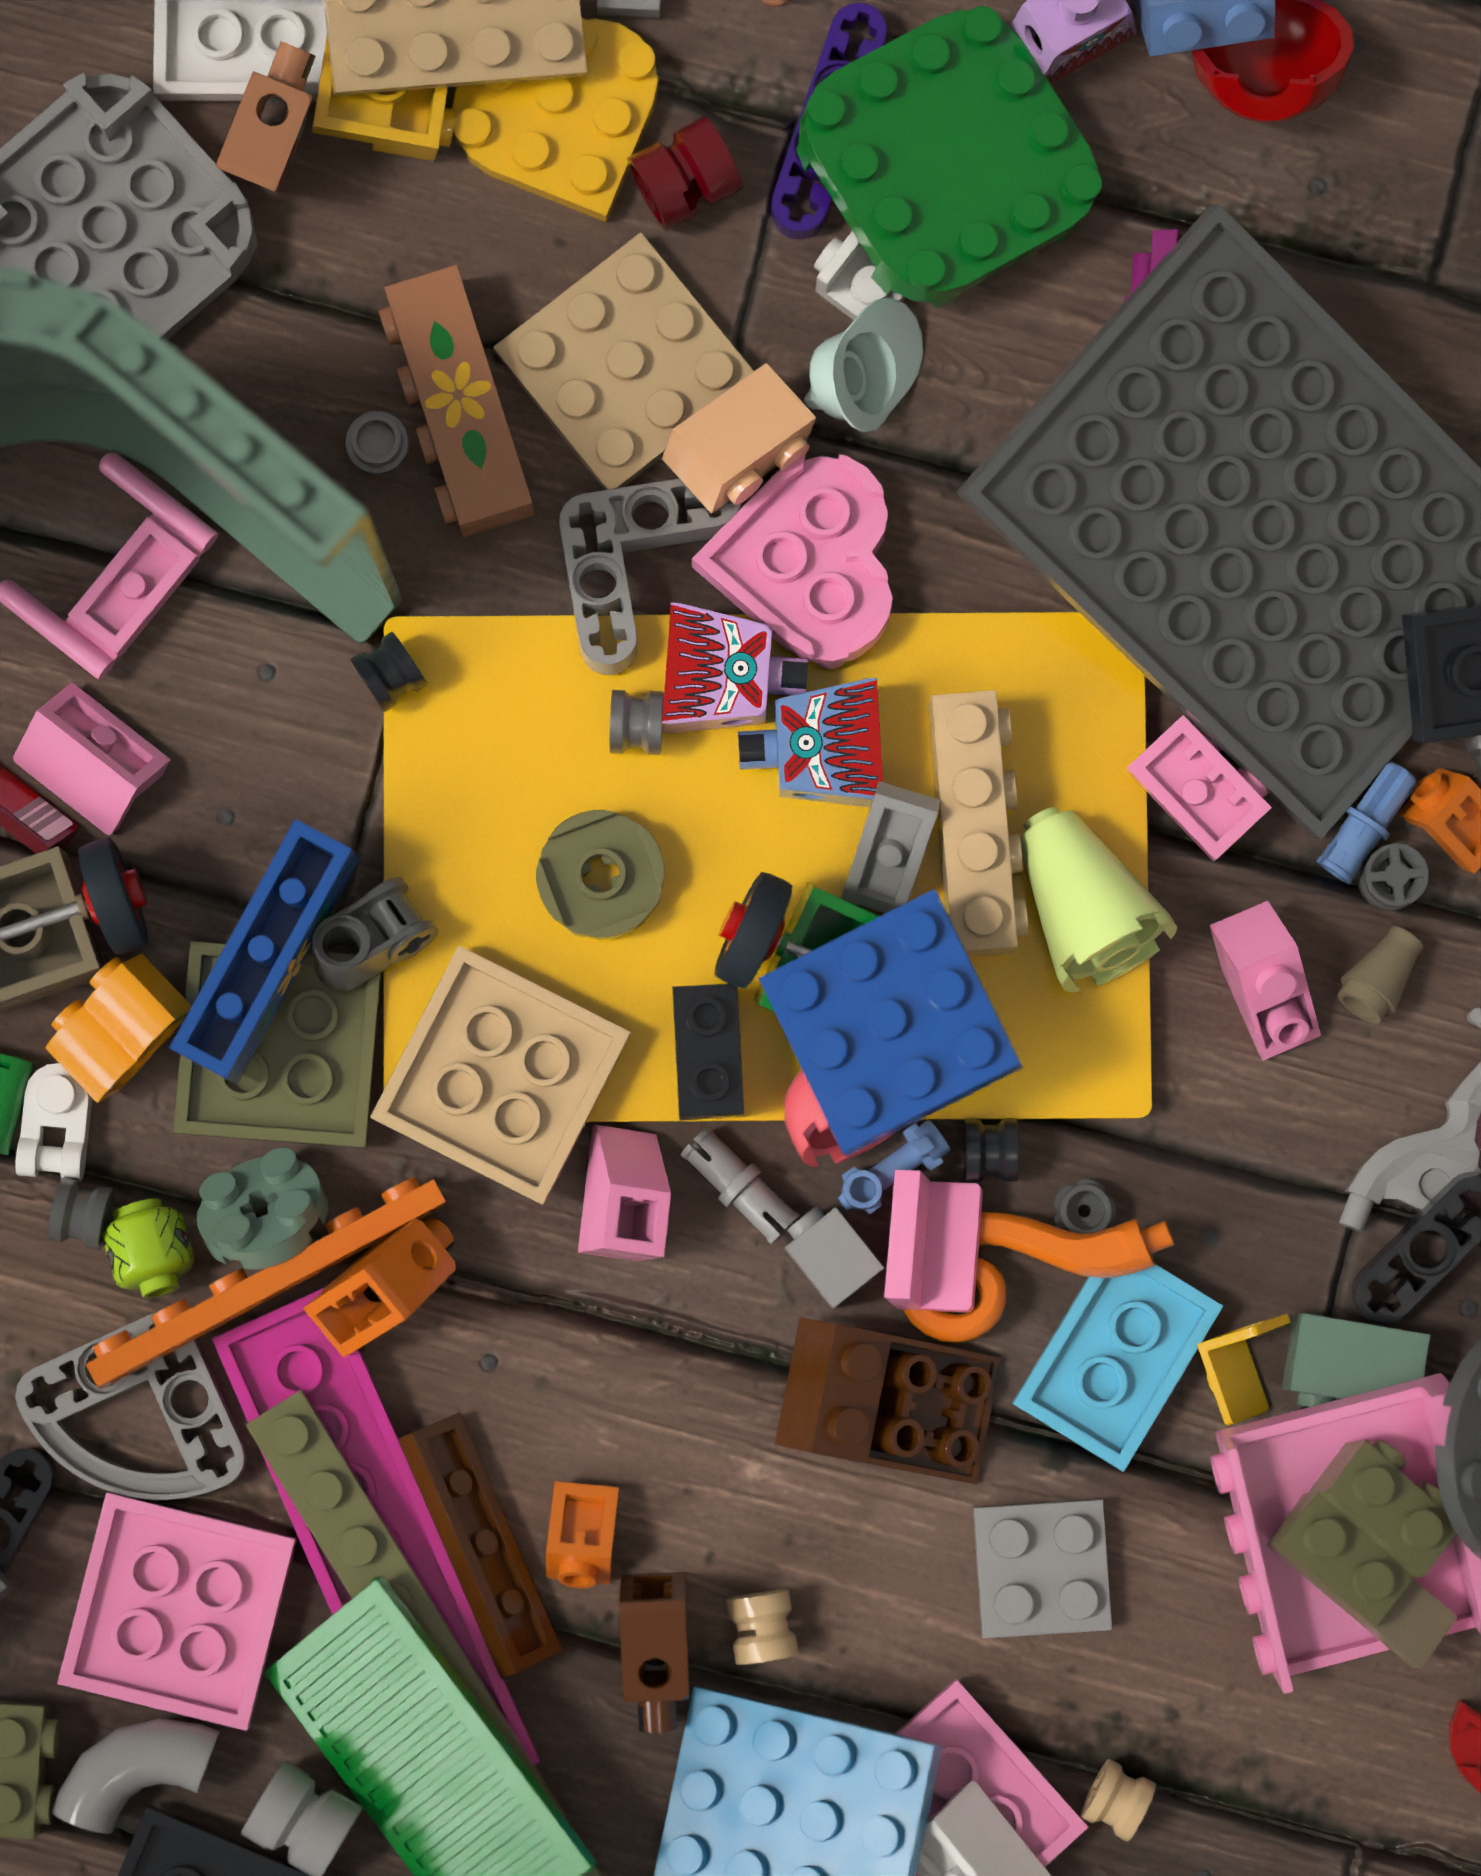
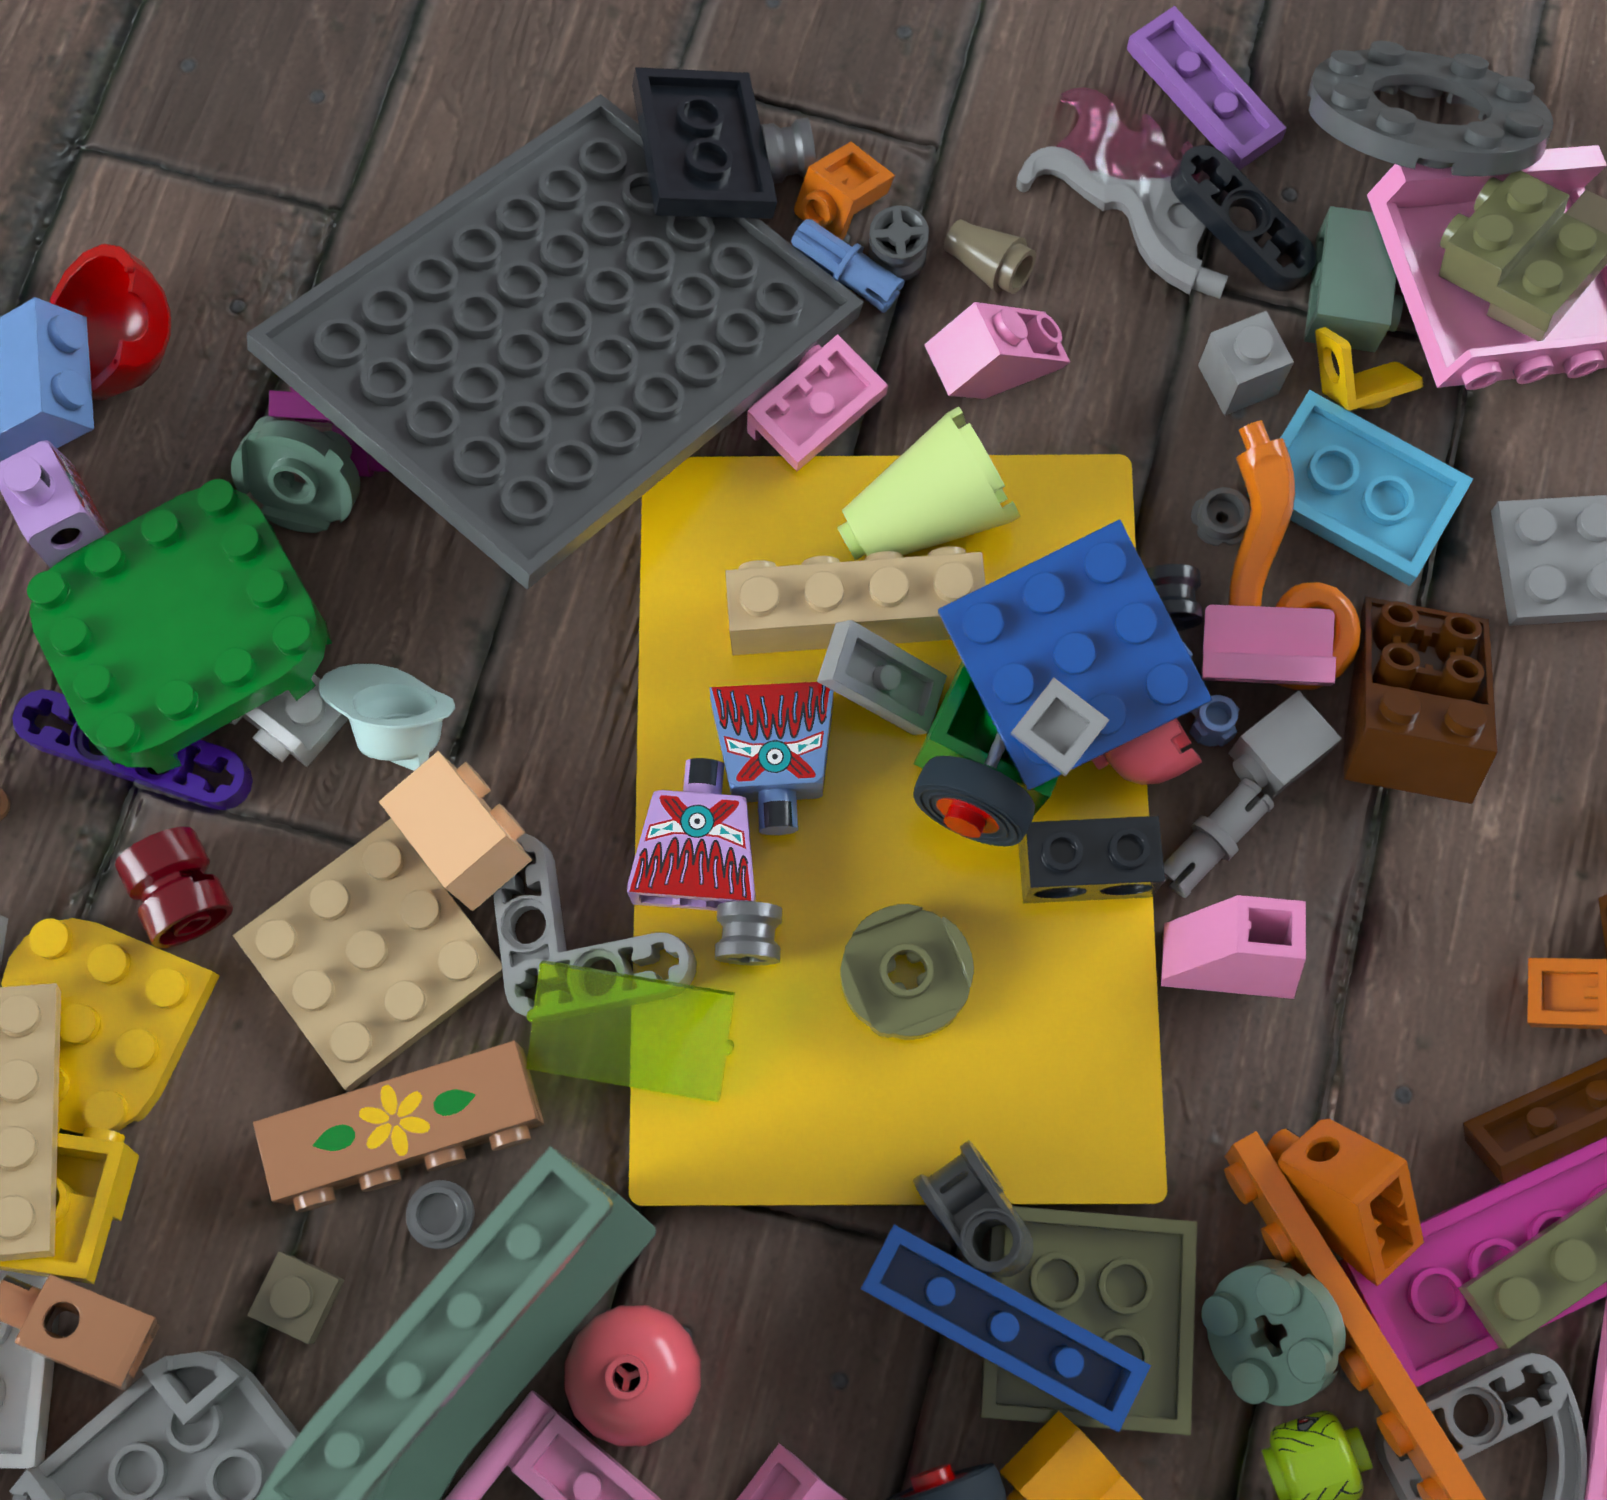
camera: 85 degrees left, 10 degrees down
black wheel [350,631,428,713] -> none
tan plate [370,945,631,1206] -> none
bright pink plate [692,454,893,669] -> none
none -> sand green plate [231,416,360,533]
none -> dark tan plate [247,1251,344,1344]
none -> clear neon green piece [526,960,735,1102]
none -> coral cylinder [564,1305,701,1447]
none -> light grey plate [1011,678,1109,777]
none -> light grey brick [1198,311,1294,416]

